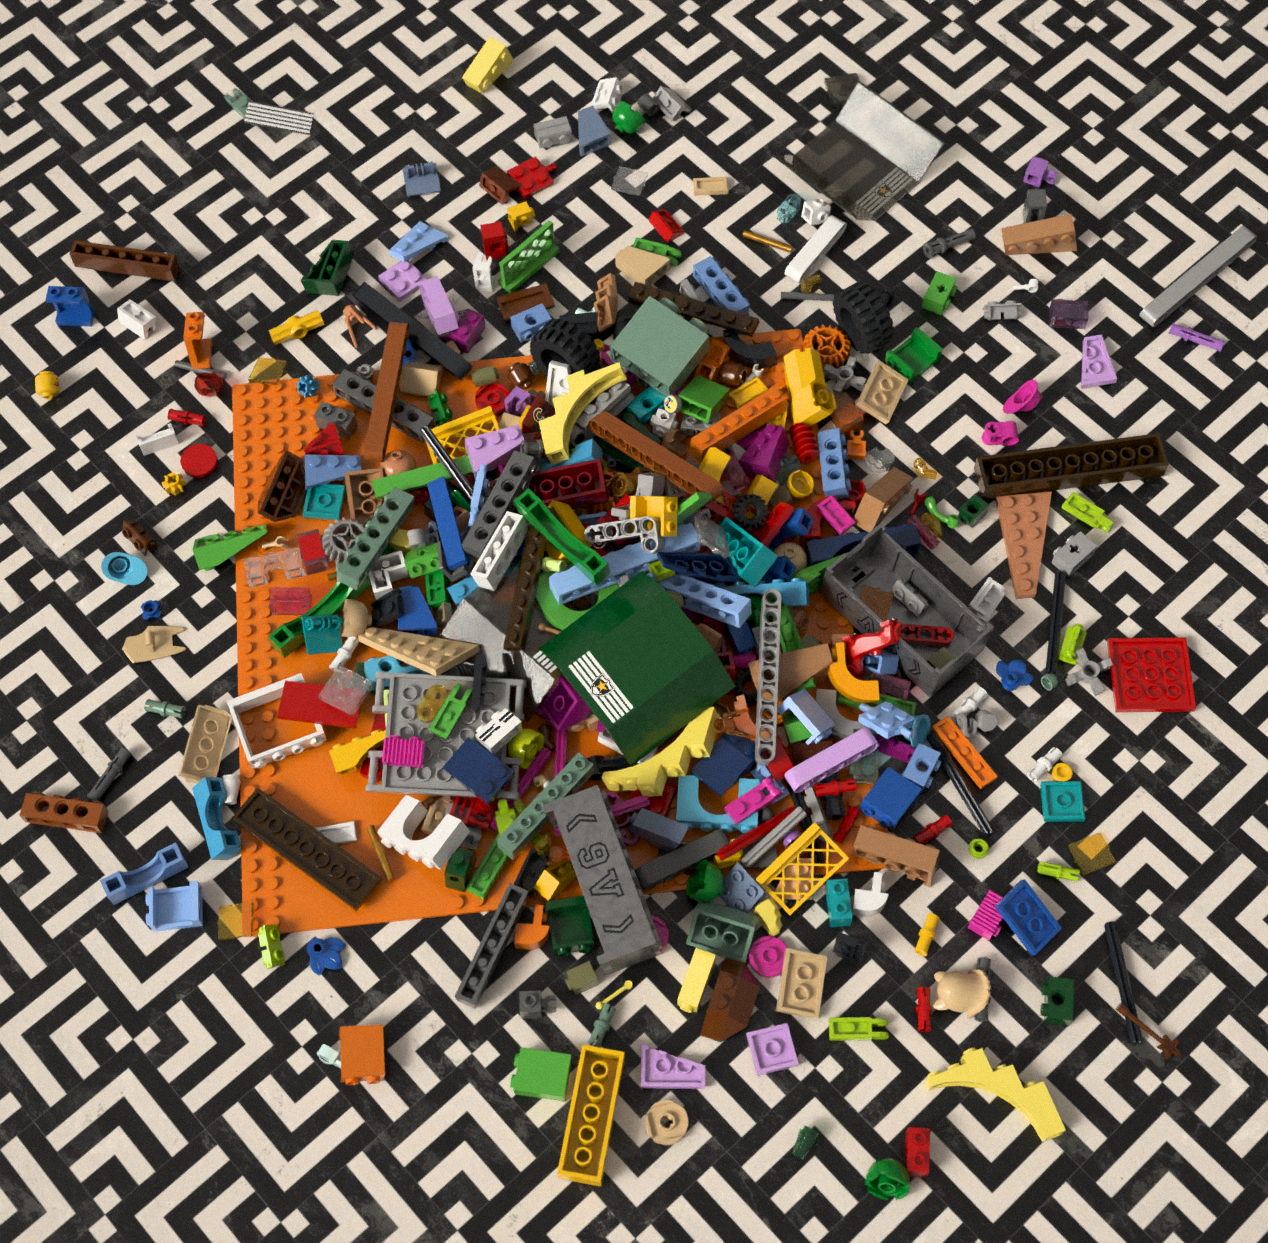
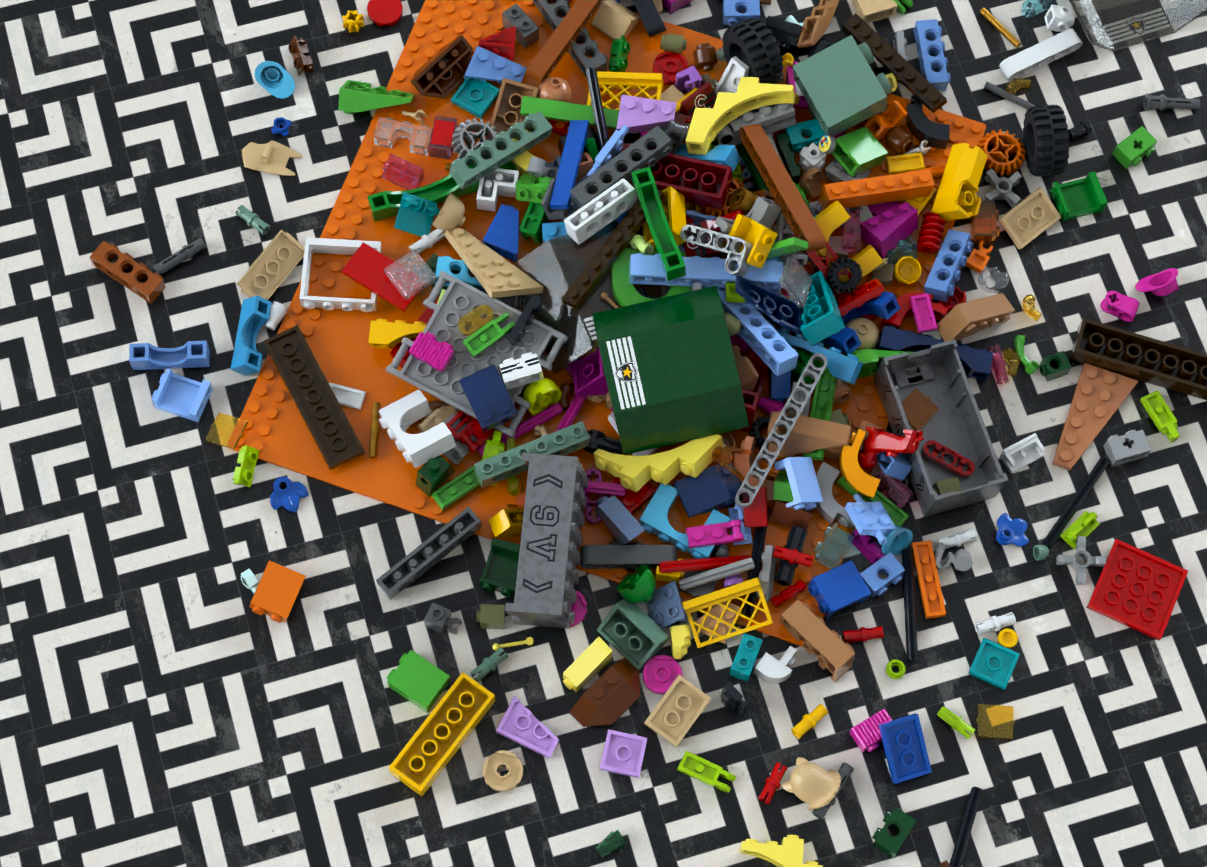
camera: 20 degrees right, 5 degrees up
black plate [371,588,404,628] -> none
dark tan tile [436,602,457,629] -> none
black hinge [514,848,551,898] -> none
orange brick [514,905,551,950] -> none
lavender beam [784,727,879,793] -> none
light grey hinge [890,579,930,617] -> none
red hand [909,488,926,515] -> none
light grey hinge [983,301,1021,320] -> none

